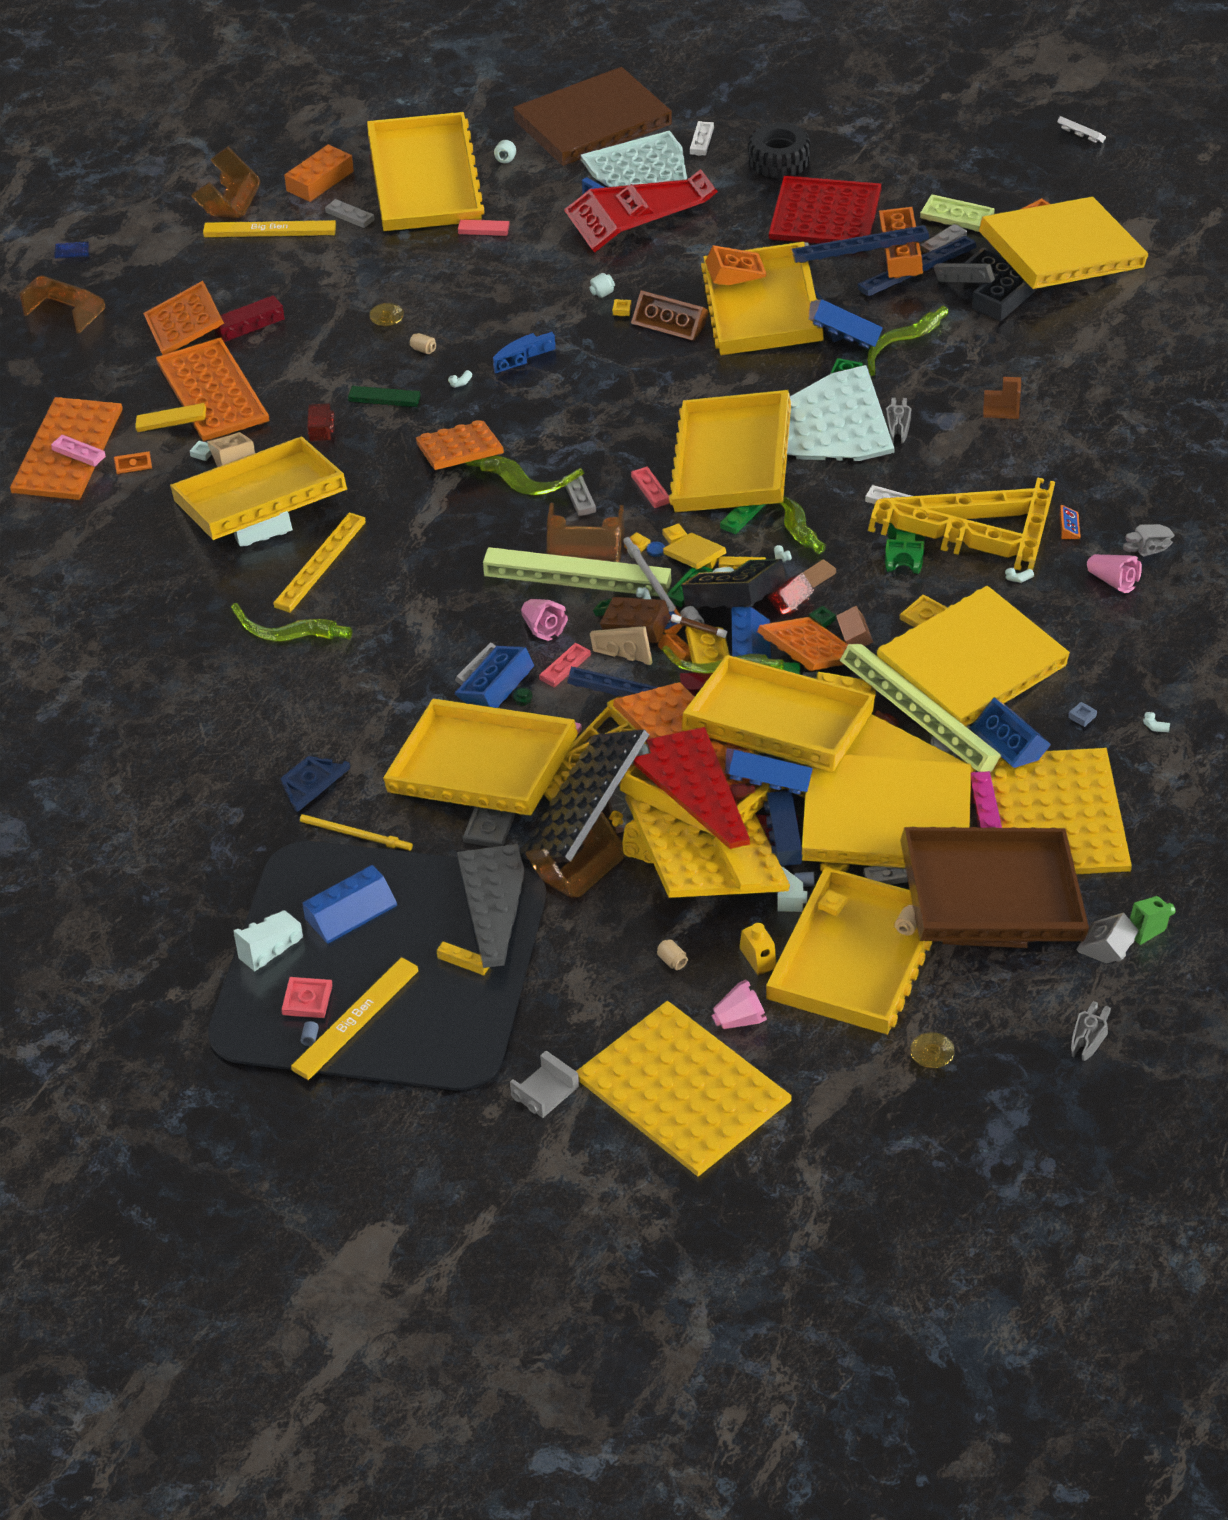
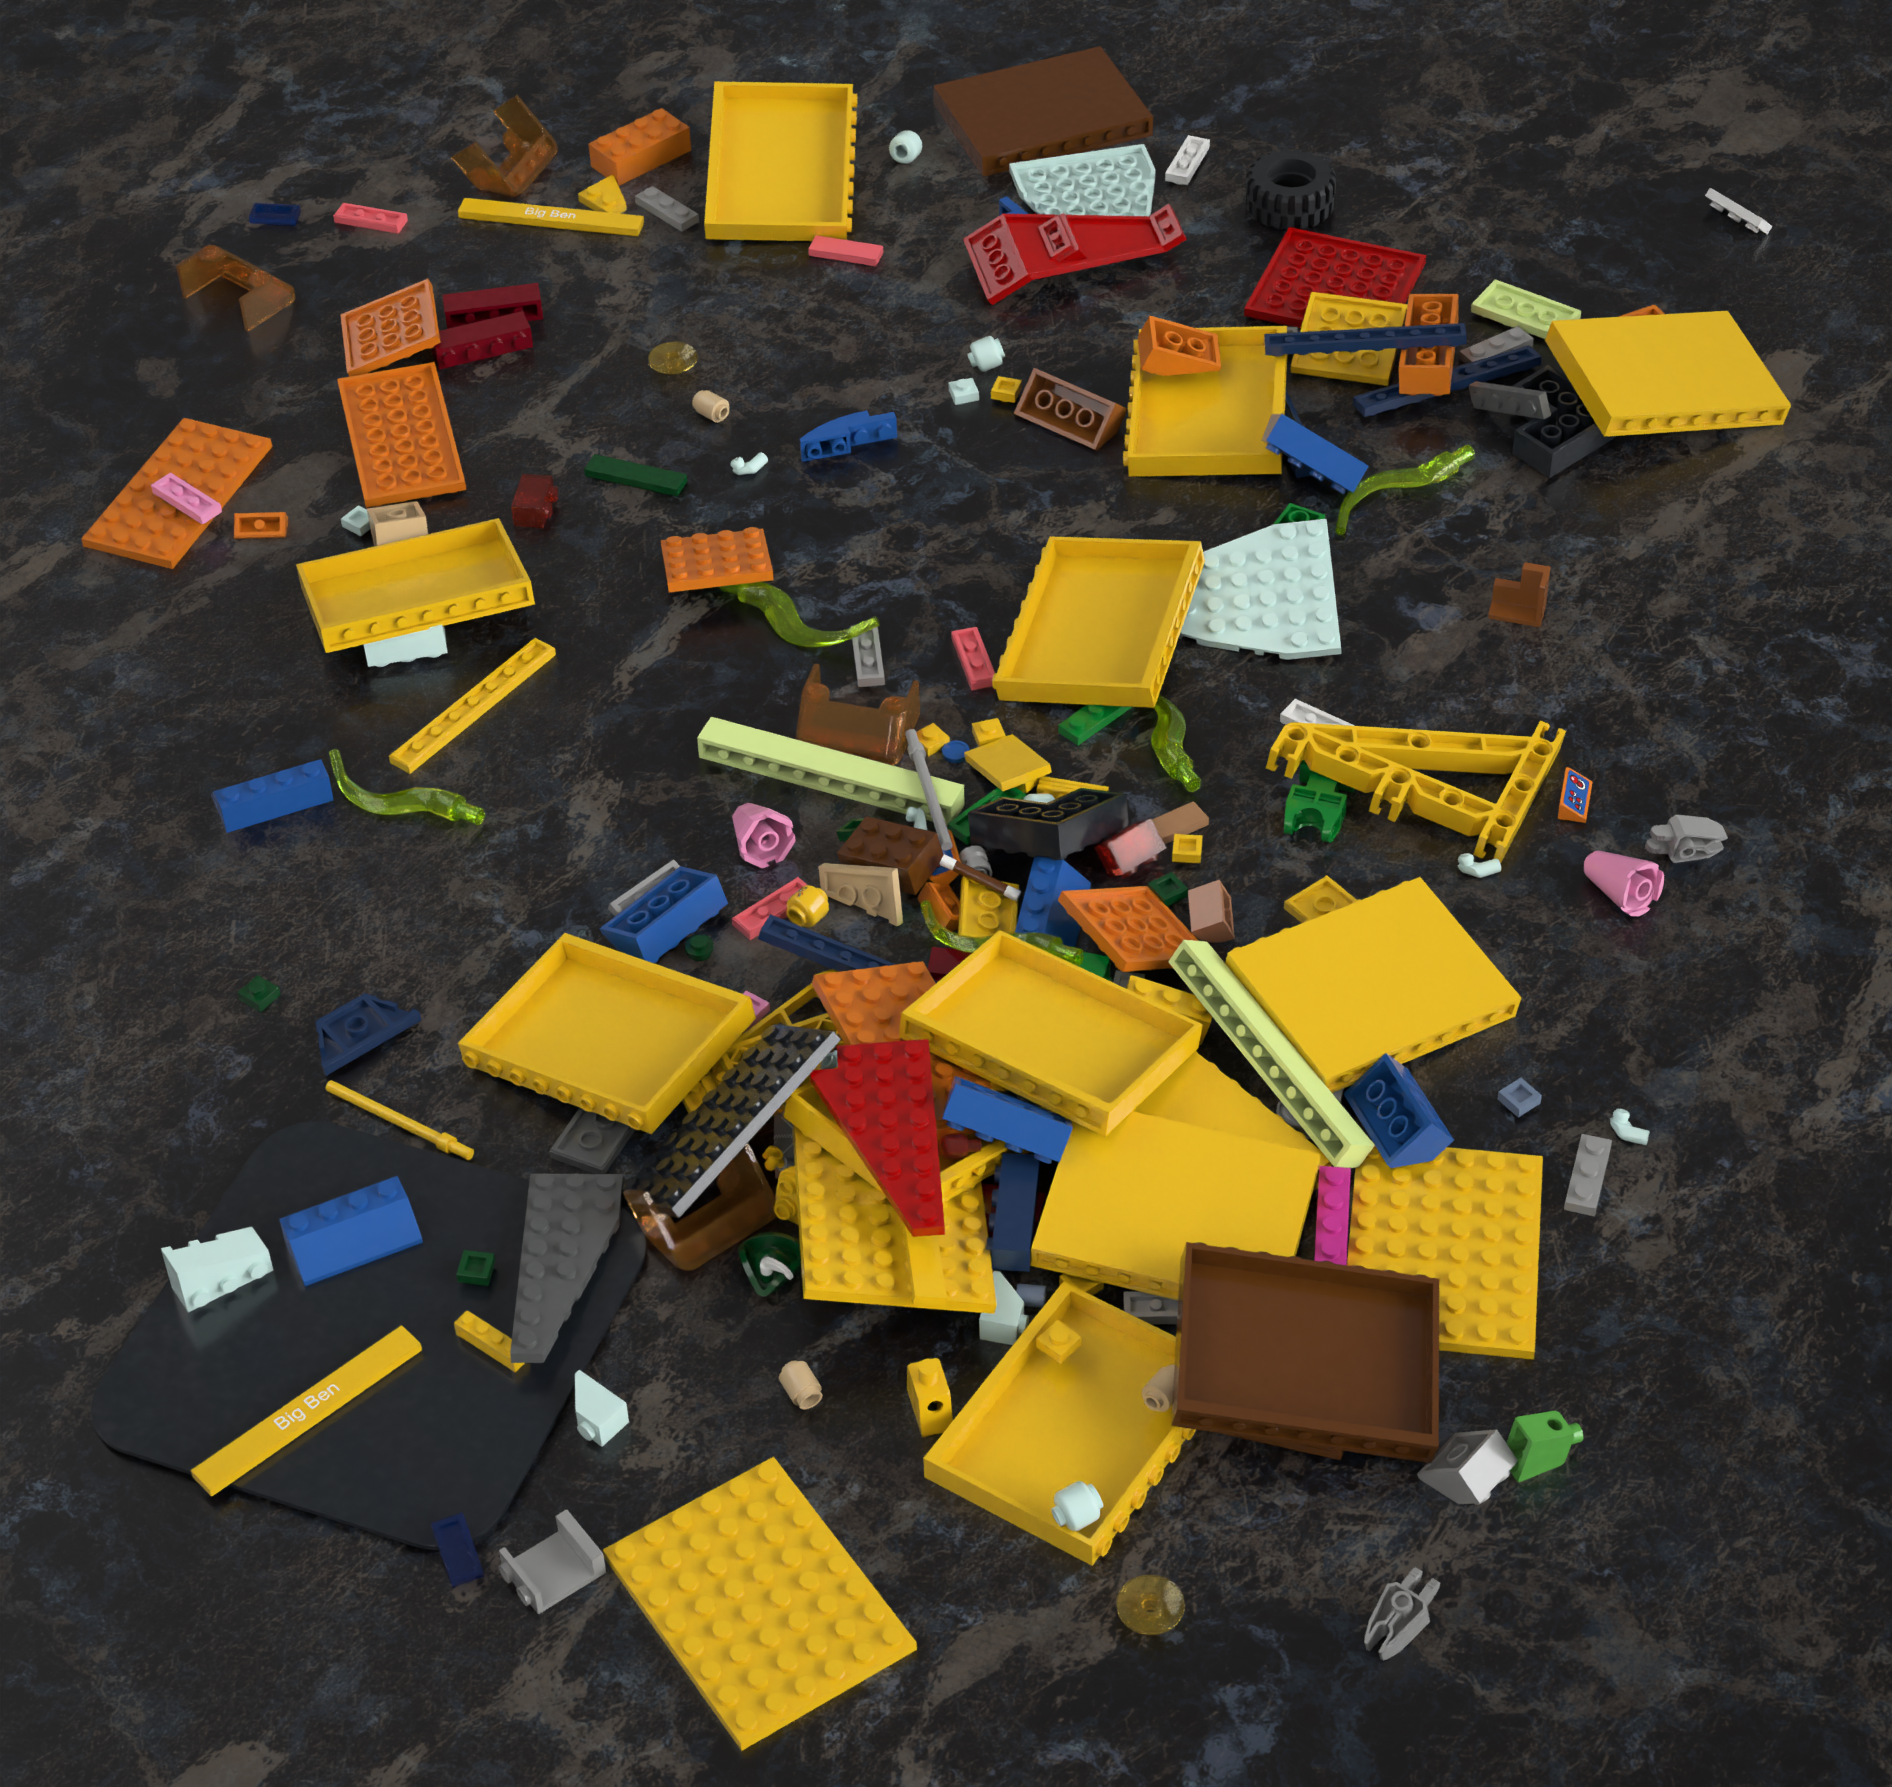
camera: 10 degrees right, 0 degrees up
yellow tile [136,403,206,432] -> none
coral plate [282,977,332,1018] -> none
sand blue hinge [300,1021,319,1046] -> none
bright pink cone [711,979,767,1029] -> none
light aqua arm [774,545,792,563] -> none
clear red cylinder [874,710,899,728] -> none
light grey hinge [886,398,911,443] -> none
none -> blue slope [211,759,334,833]
none -> dark green plate [238,975,281,1013]
none -> coral tile [333,203,408,234]
none -> clear blue tile [431,1512,484,1588]
none -> dark red brick [442,283,543,329]
none -> dark green plate [456,1250,495,1286]
none -> light aqua slope [575,1370,629,1446]
none -> yellow wing [578,175,627,214]
none -> dark green hat [738,1232,801,1296]
none -> yellow head [787,885,829,928]
none -> light aqua plate [949,378,979,405]
none -> light aqua head [1051,1481,1103,1531]
none -> yellow plate [1172,834,1203,863]
none -> yellow plate [1291,292,1408,386]
none -> light grey plate [1564,1134,1612,1216]

